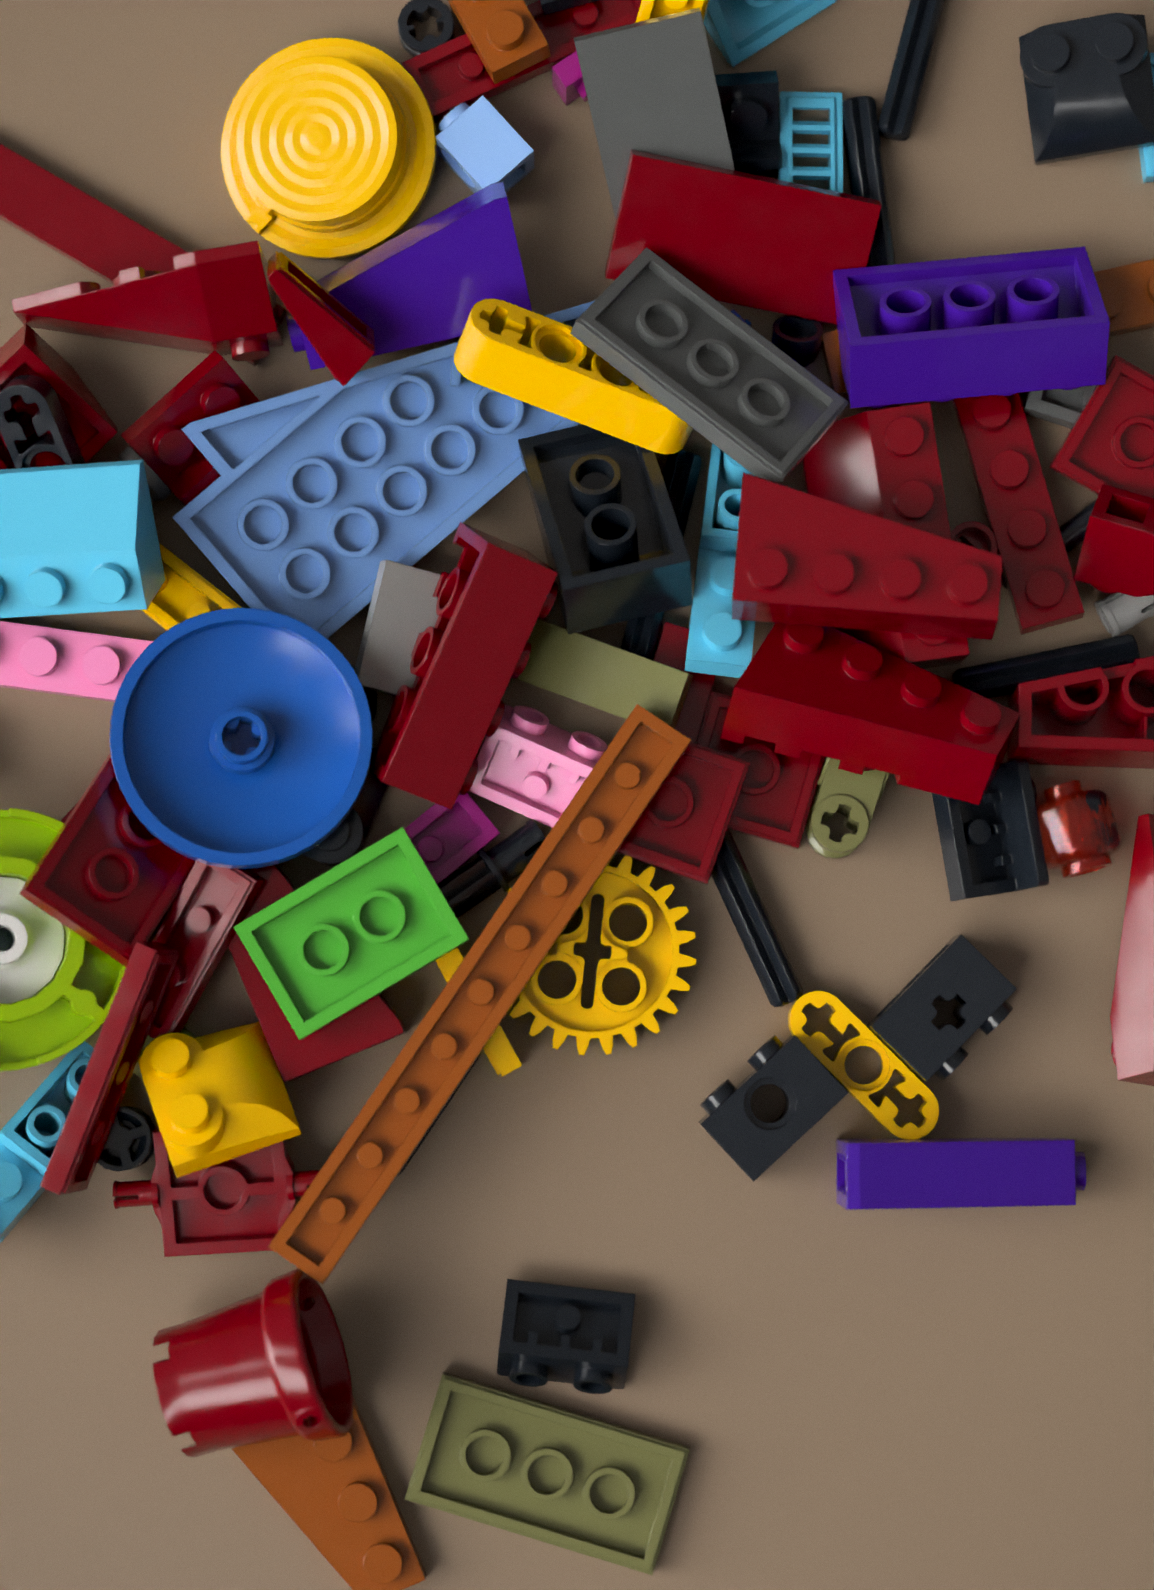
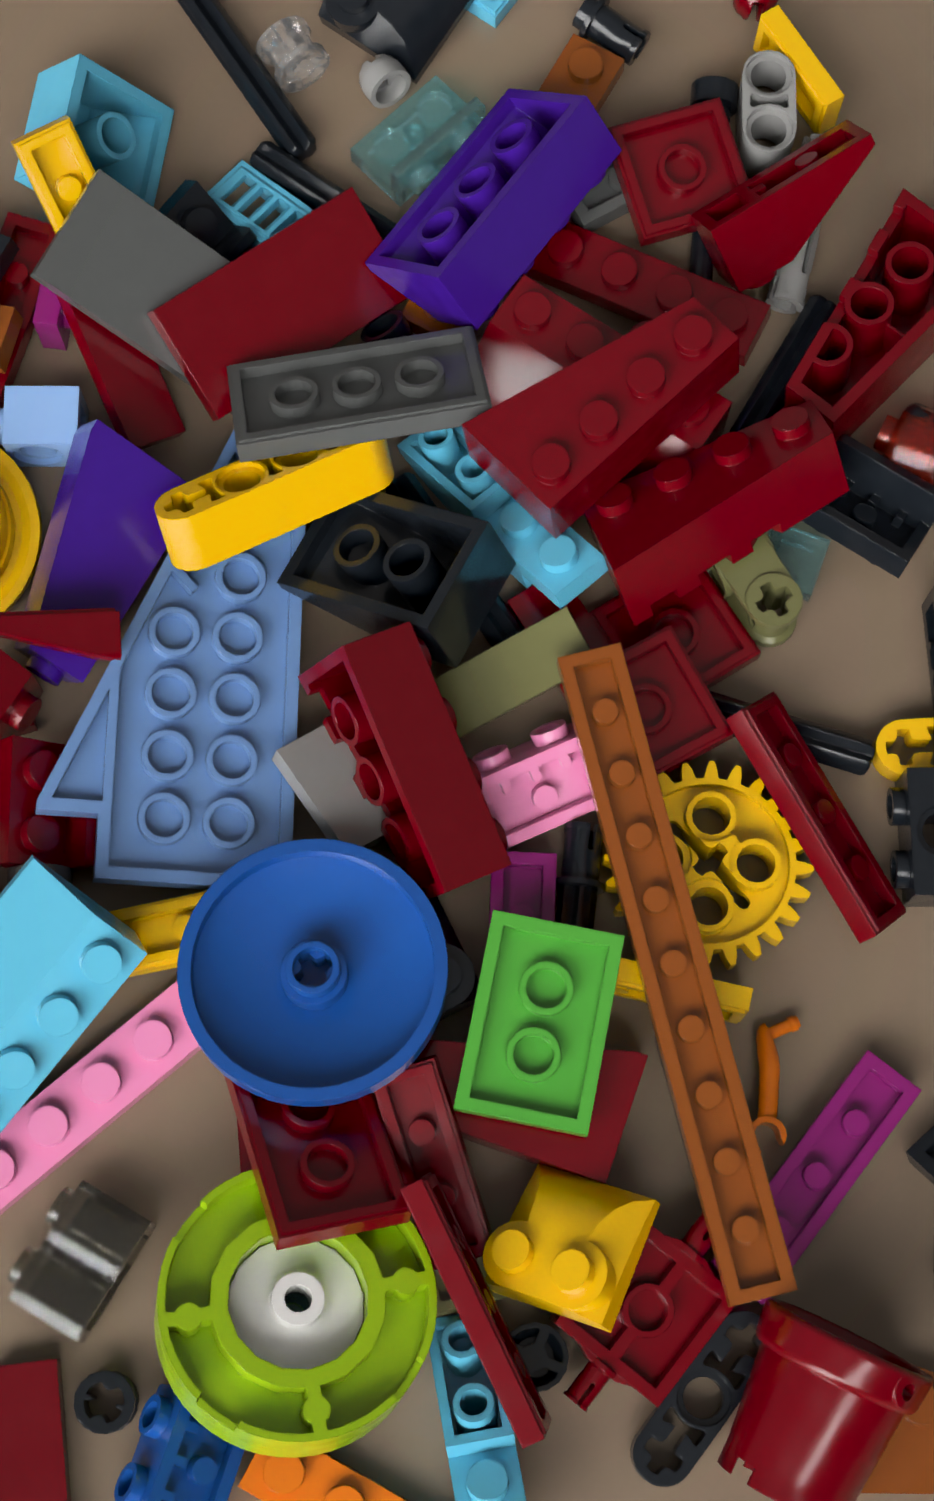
camera: 50 degrees left, 10 degrees down
none -> dark red tile [57,295,186,450]
none -> clear wheel [256,15,330,93]
none -> clear light blue bracket [350,75,485,207]
none -> light grey hinge [359,54,411,108]
none -> black beam [630,1311,761,1487]
none -> magenta plate [708,1050,922,1305]
none -> dark red tile [725,691,906,943]
none -> orange piece [752,1015,801,1153]
none -> clear light blue tile [767,527,831,602]

